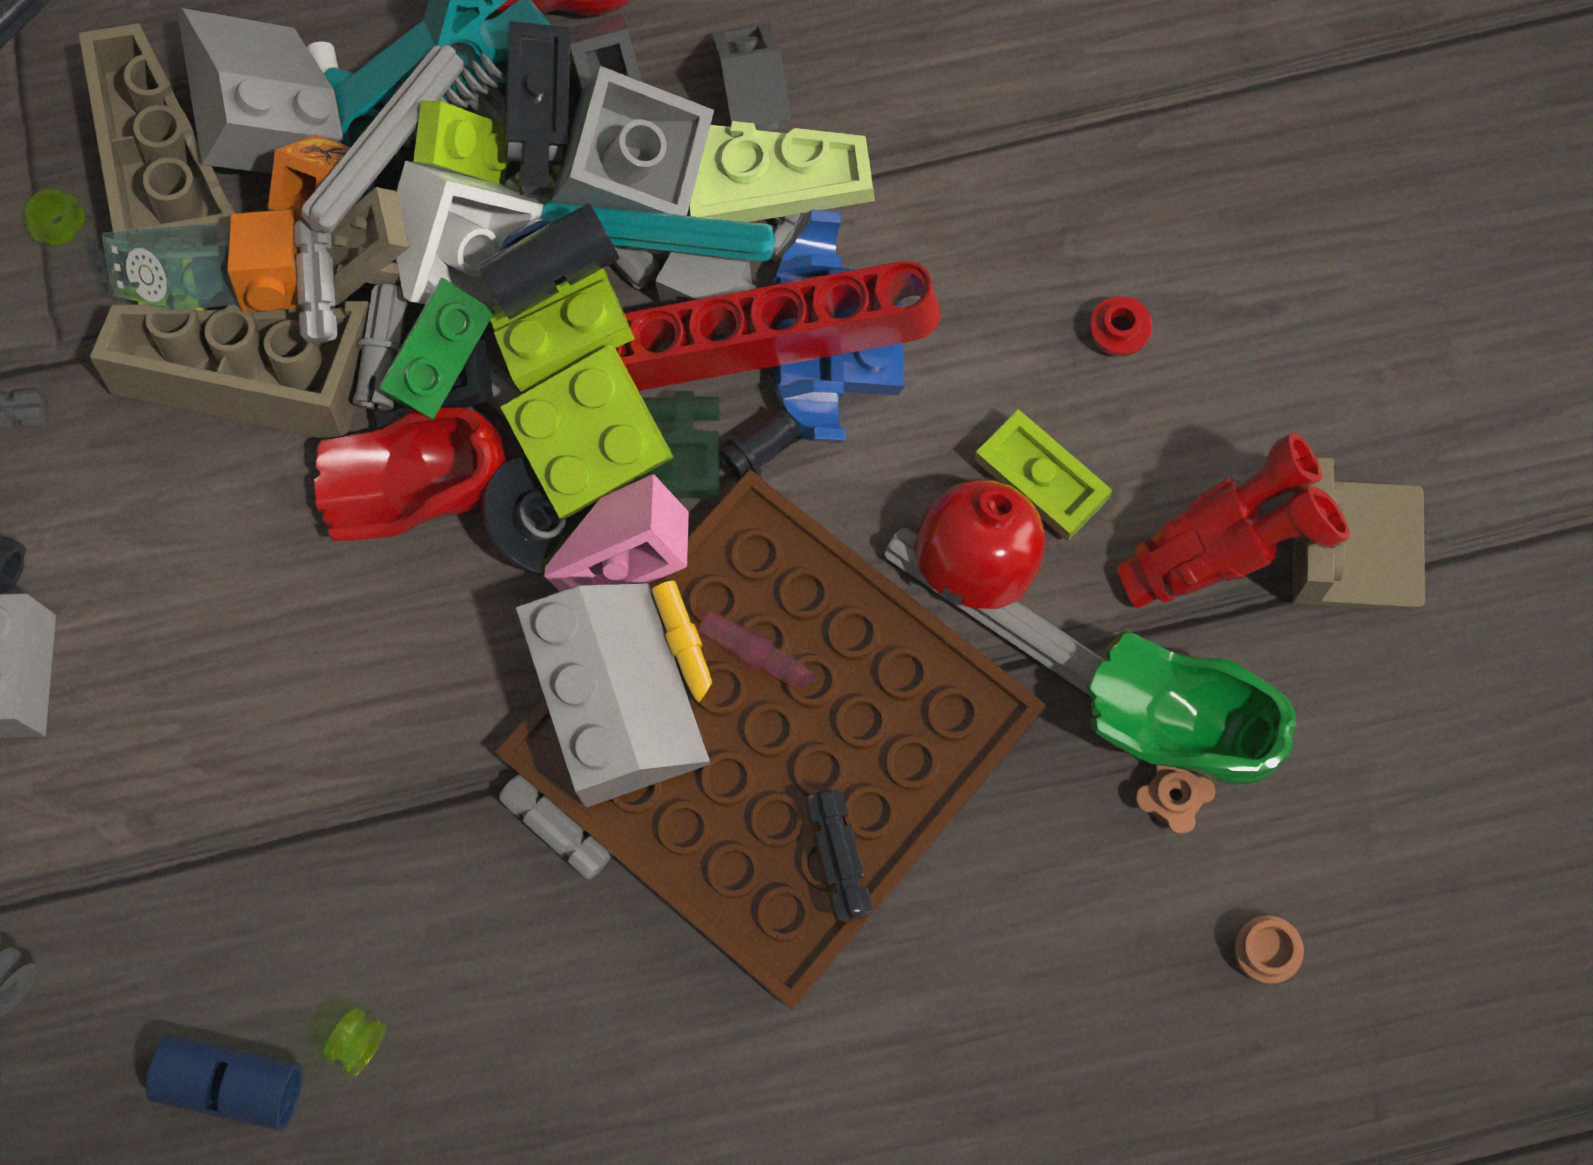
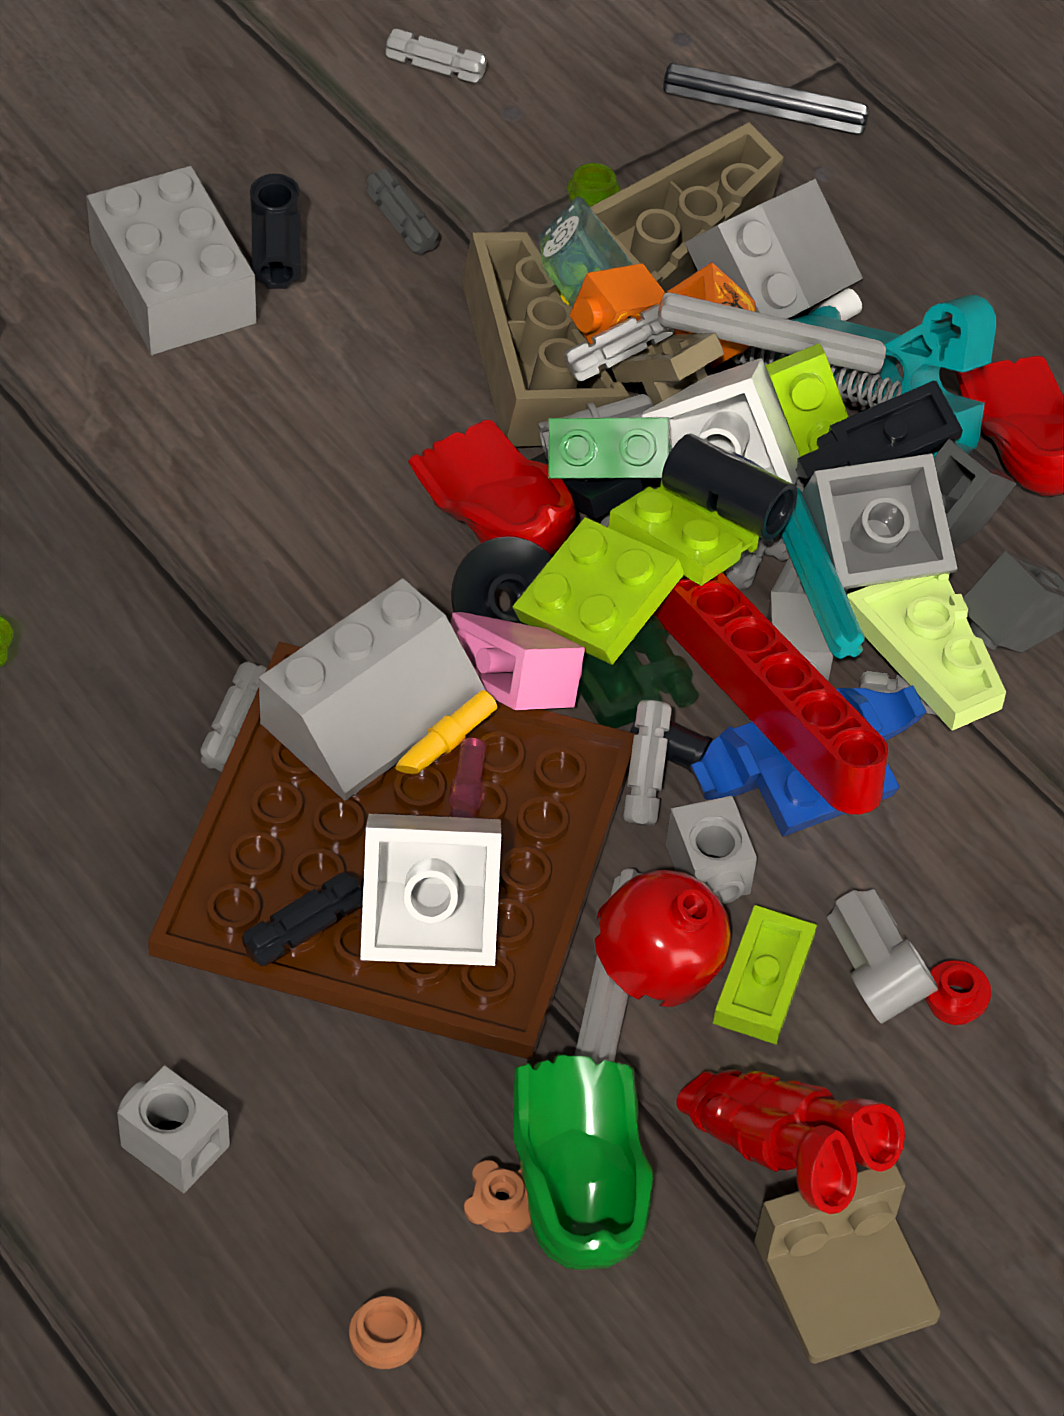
camera: 55 degrees right, 20 degrees down
none -> light grey brick [117,1065,230,1194]
none -> white slope [360,814,501,966]
none -> light grey axle [623,700,672,826]
none -> light grey brick [666,796,757,904]
none -> light grey piece [827,889,939,1024]

